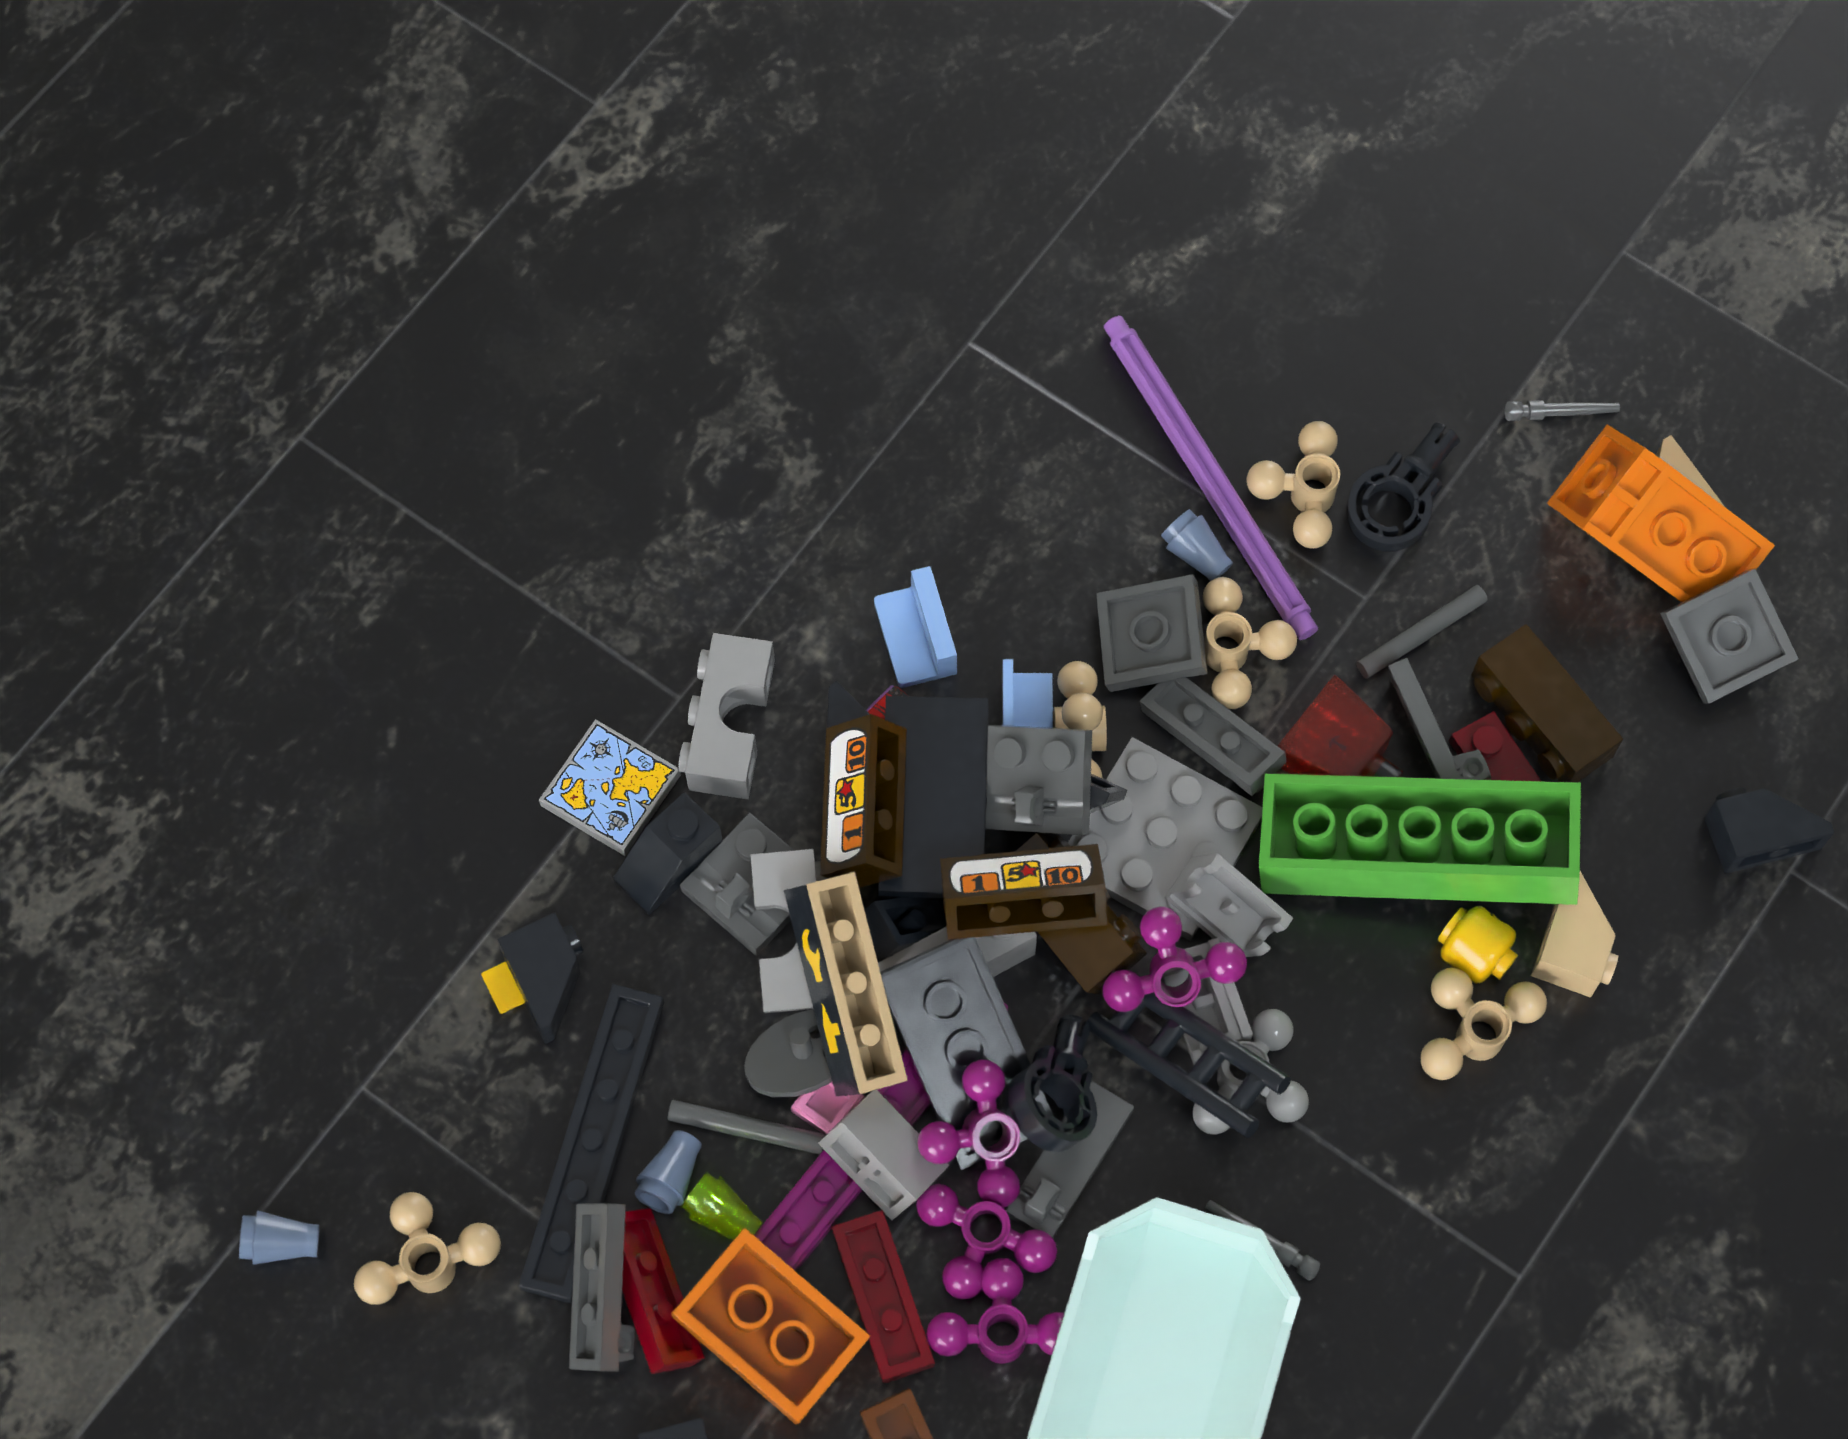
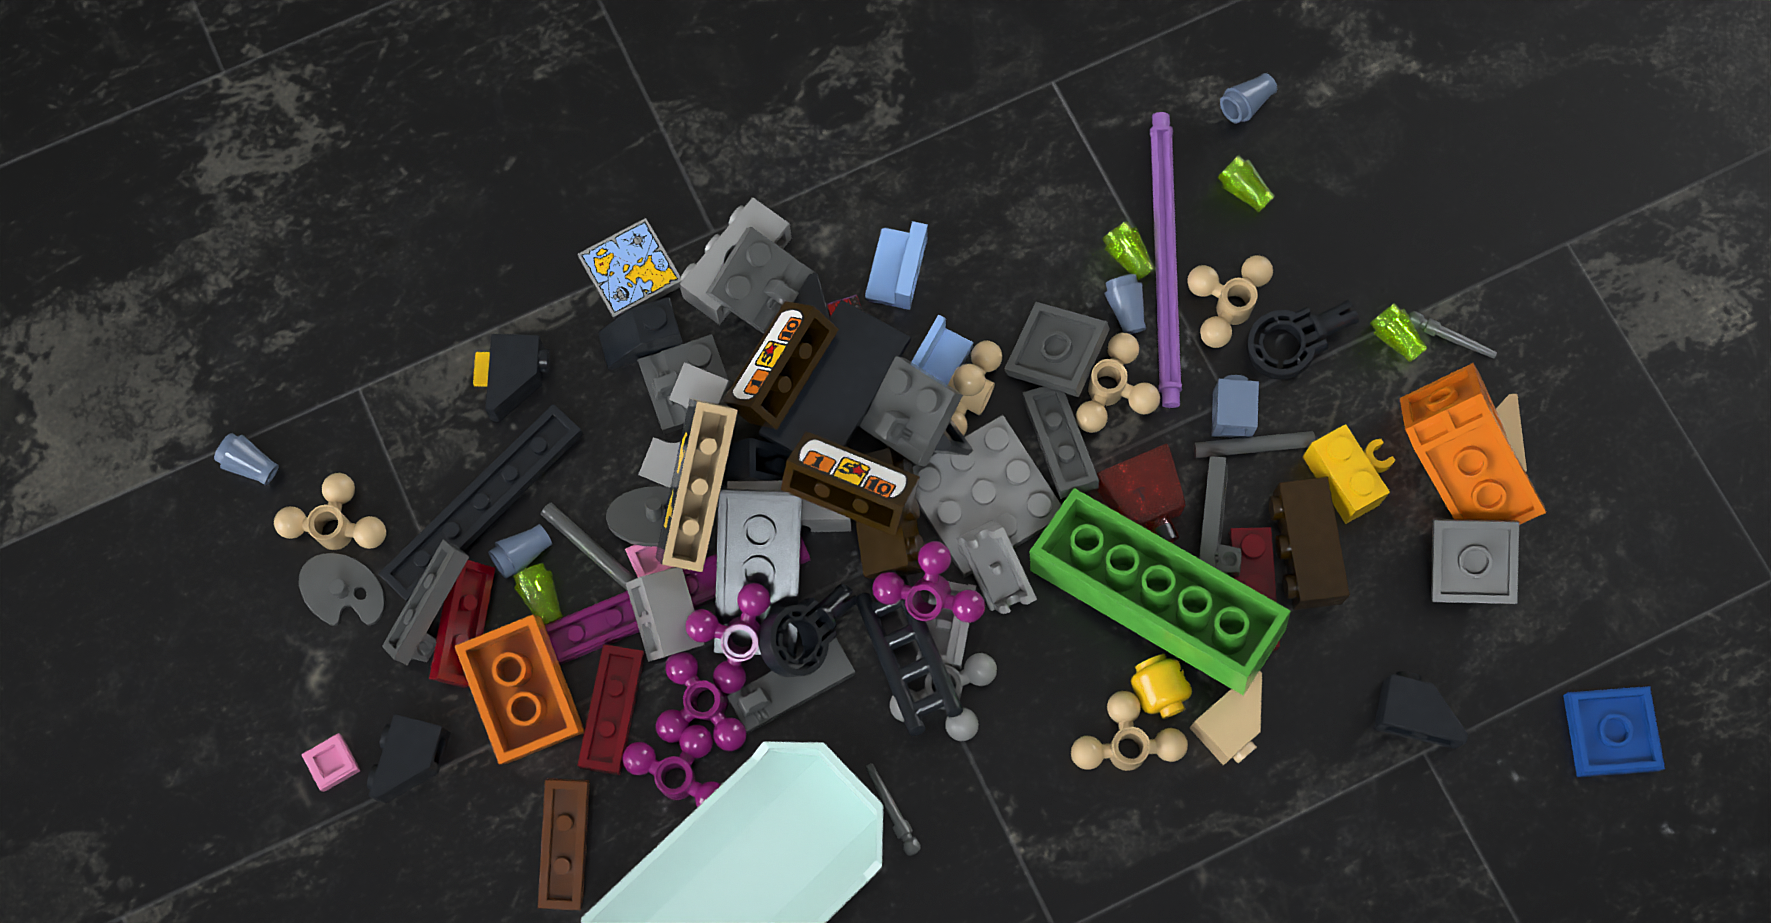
camera: 30 degrees right, 5 degrees up
none -> dark grey piece [299,553,386,626]
none -> dark grey hinge [706,227,814,334]
none -> clear neon green cone [1102,221,1156,281]
none -> sand blue brick [1211,375,1259,438]
none -> clear neon green cone [1217,155,1275,212]
none -> sand blue cone [1220,73,1277,123]
none -> yellow brick [1303,424,1395,524]
none -> clear neon green cone [1370,303,1428,363]

